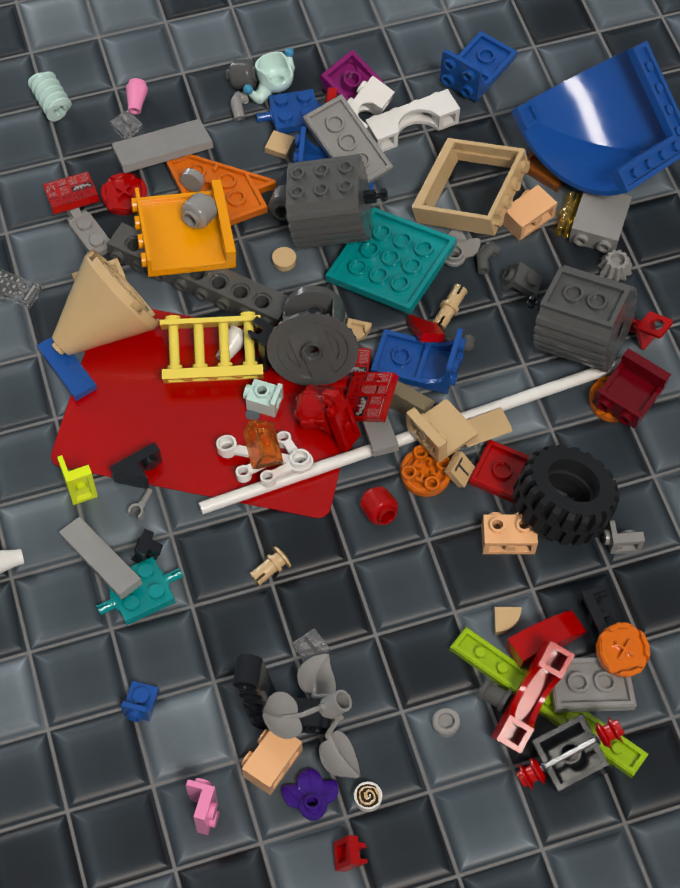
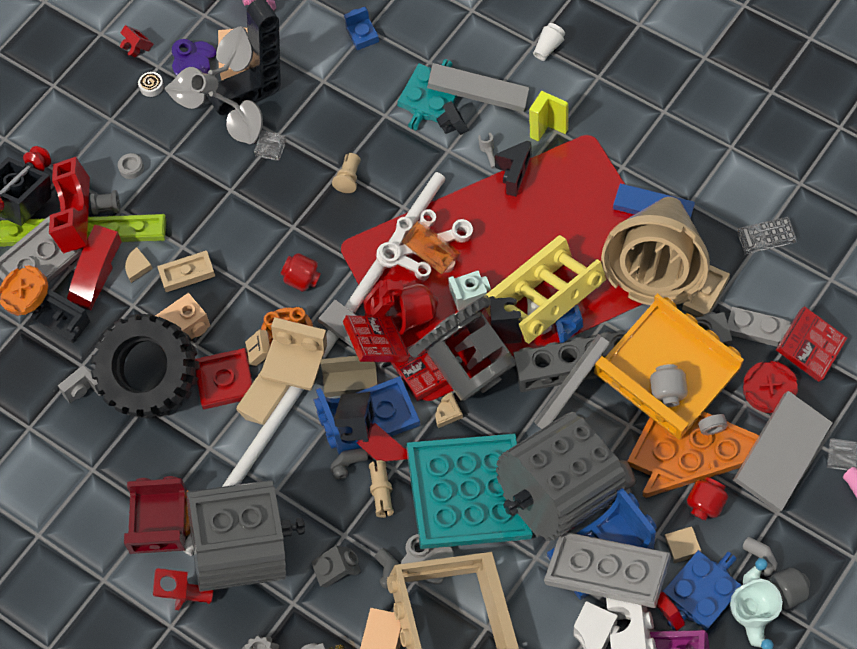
camera: 150 degrees right, 0 degrees up
none -> tan plate [157,250,215,292]
none -> black hinge [334,392,375,442]
none -> light grey tile [534,334,609,429]
none -> blue tile [555,305,583,343]
none -> red head [686,477,728,521]

